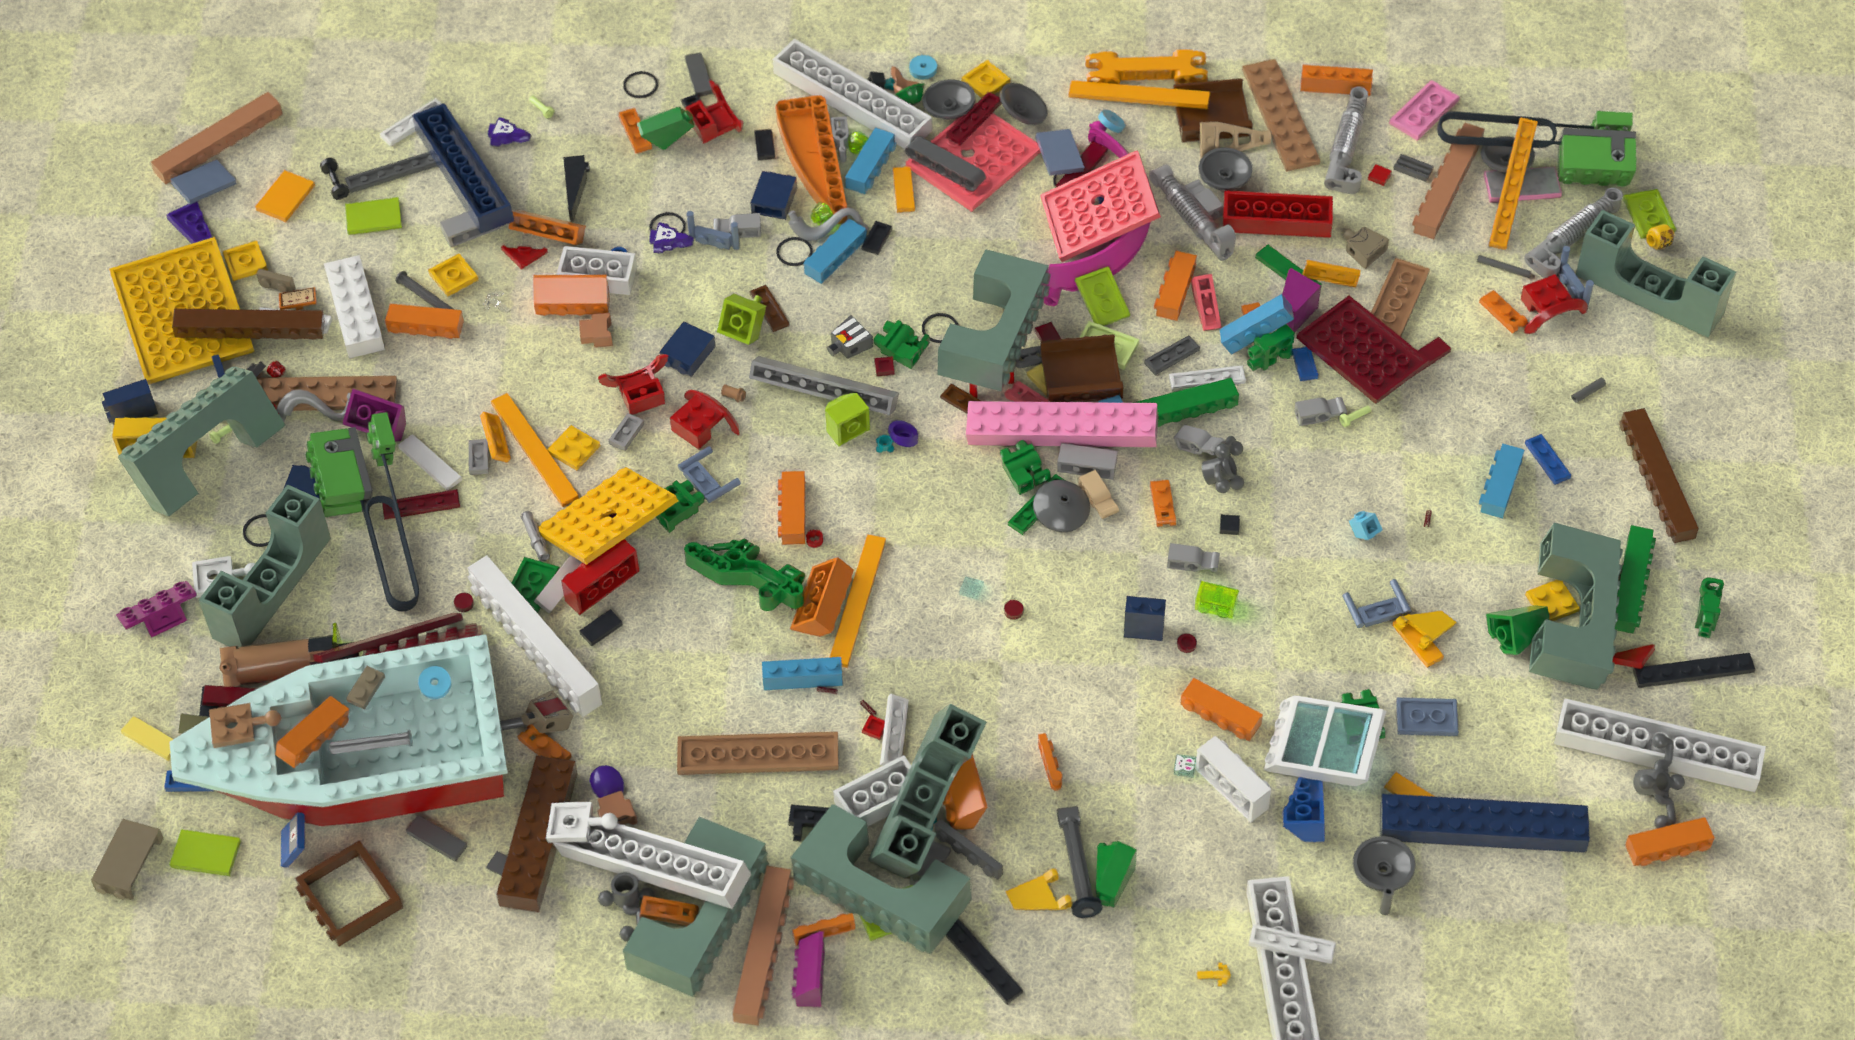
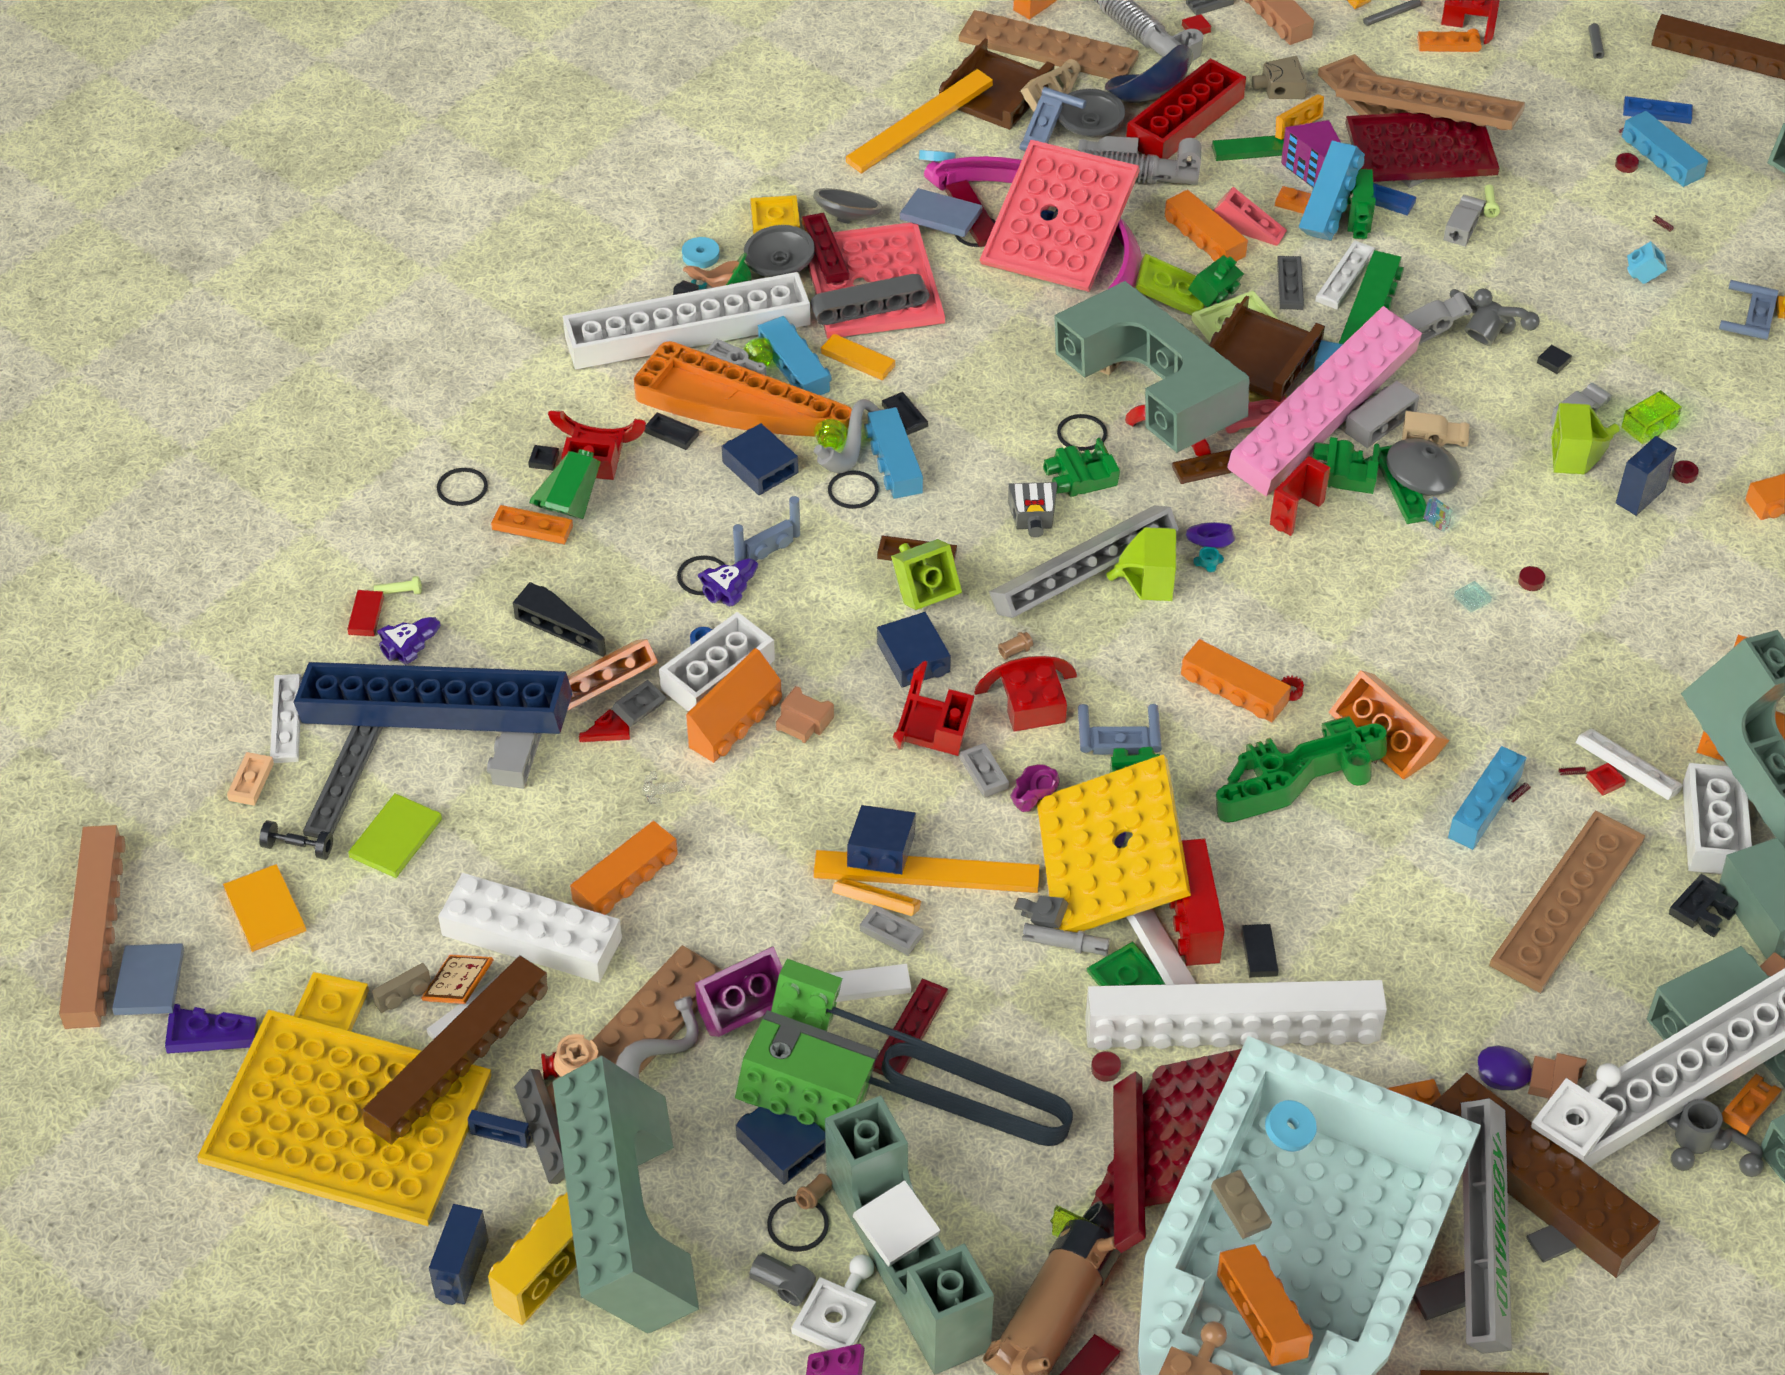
camera: 55 degrees left, 5 degrees down
axle [329,730,412,754] -> none
dark grey axle [395,271,455,310] -> none
yellow plate [428,253,478,297] -> none
dark tan torso [522,690,574,733] -> none
yellow plate [547,425,601,471] -> none
dark grey tile [684,52,713,96] -> none
light grey piece [714,213,761,238] -> none
light orange tile [829,534,886,668] -> none
dark red tile [874,356,895,377] -> none
light orange piece [1085,49,1208,84] -> none
orange plate [1150,480,1176,527] -> none
none -> light nougat plate [227,752,274,806]
none -> red tile [347,590,384,637]
none -> light nougat wheel [554,1034,598,1077]
none -> dark grey plate [611,680,666,727]
none -> dark grey piece [749,1252,816,1306]
none -> dark blue brick [847,805,916,875]
none -> white tile [853,1180,941,1267]
none -> magenta hair [1010,764,1060,812]
none -> dark grey plate [1014,896,1068,928]
none -> sand blue plate [1019,87,1087,152]
none -> dark blue piece [1105,44,1193,103]
none -> green brick [1188,255,1244,307]
none -> red panel [1270,456,1330,536]
none -> medium nougat plate [1336,70,1525,130]
none -> clear light blue tile [1424,496,1453,532]
none -> light grey brick [1461,1098,1512,1354]
none -> lime piece [1551,403,1620,475]
none -> dark red tile [1615,153,1639,173]

